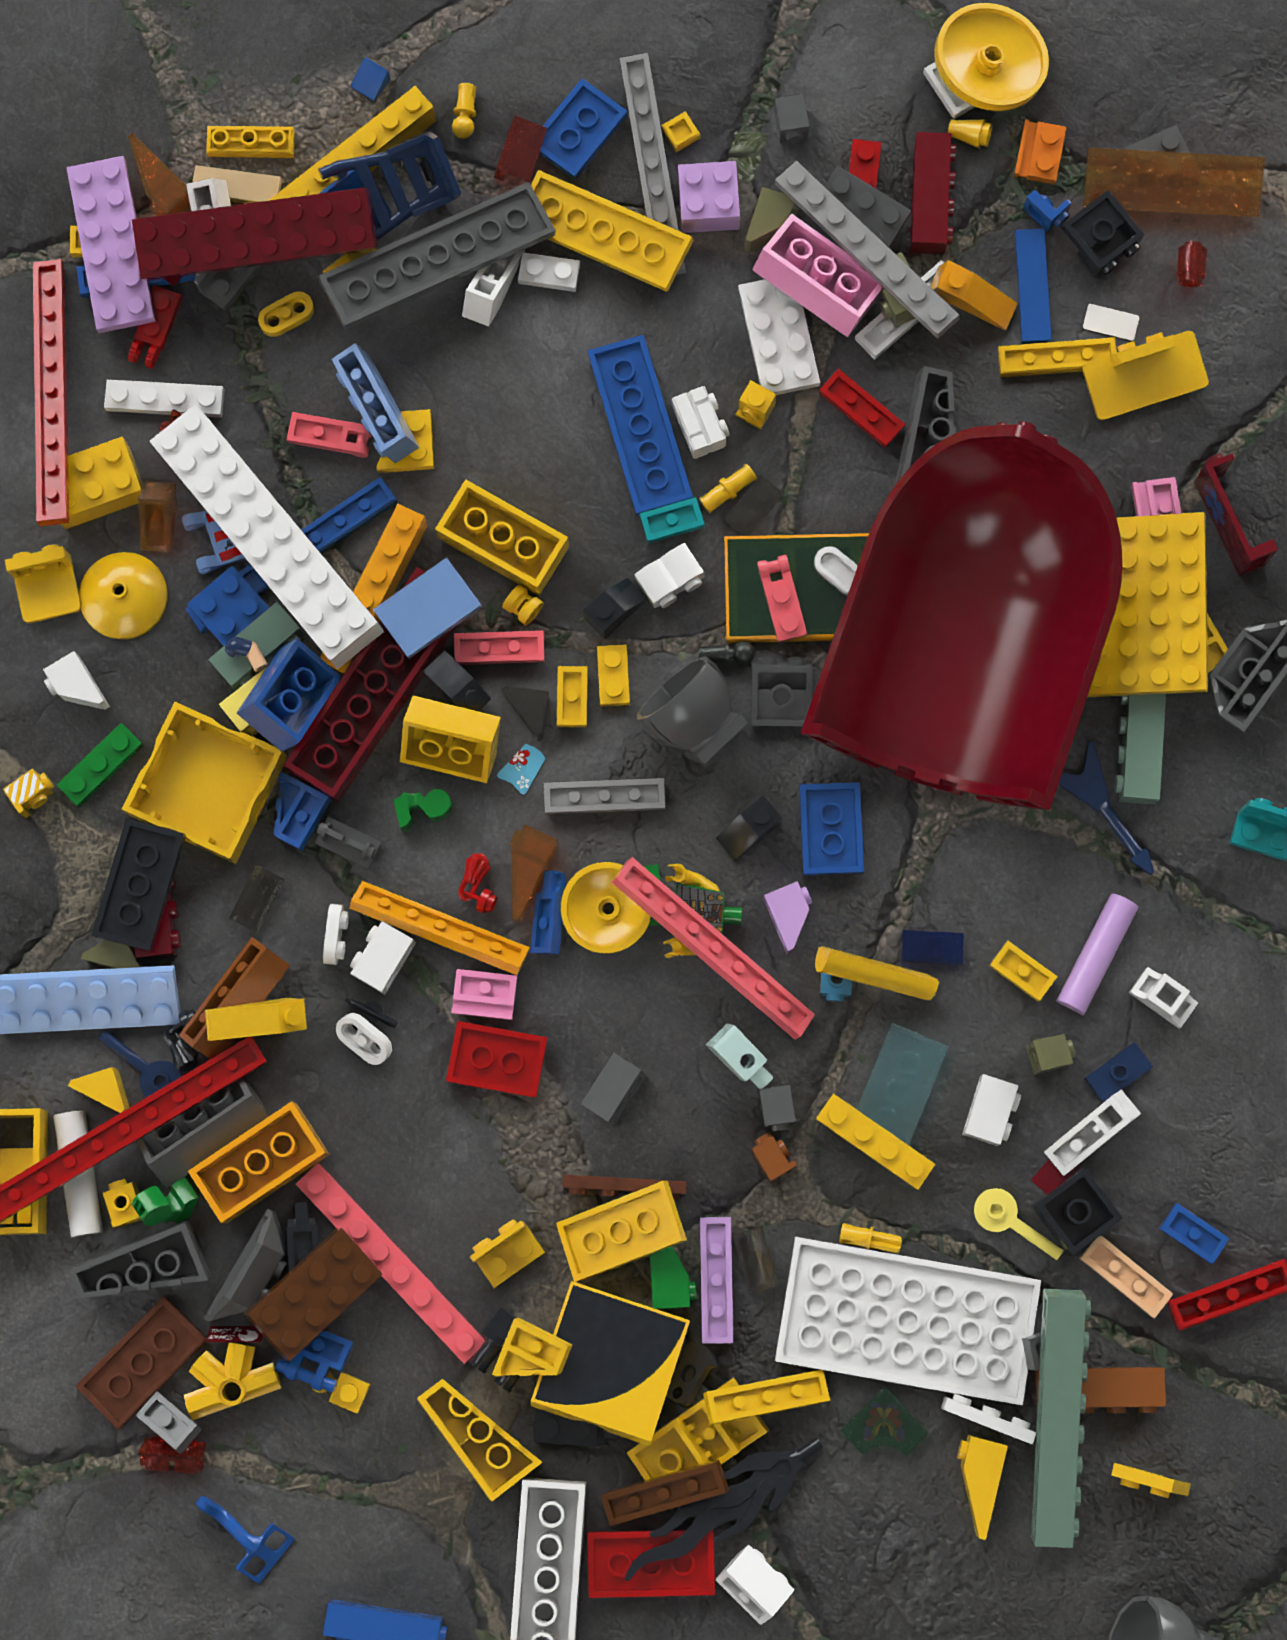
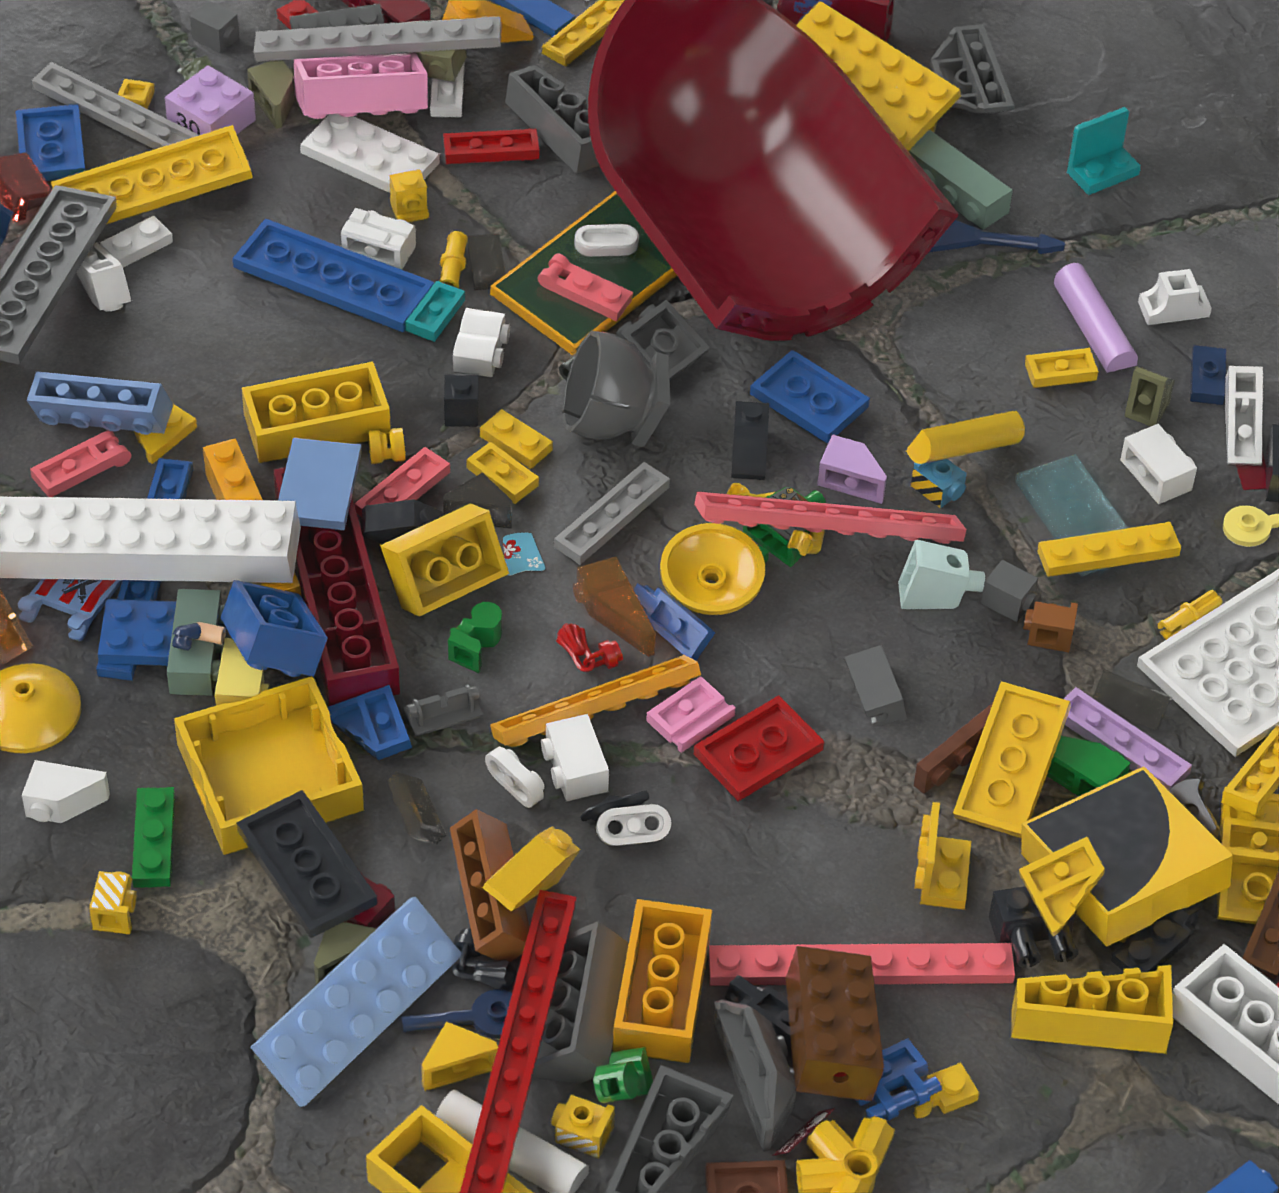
camera: 55 degrees left, 30 degrees down
clear blue plate [901,930,964,965] -> none

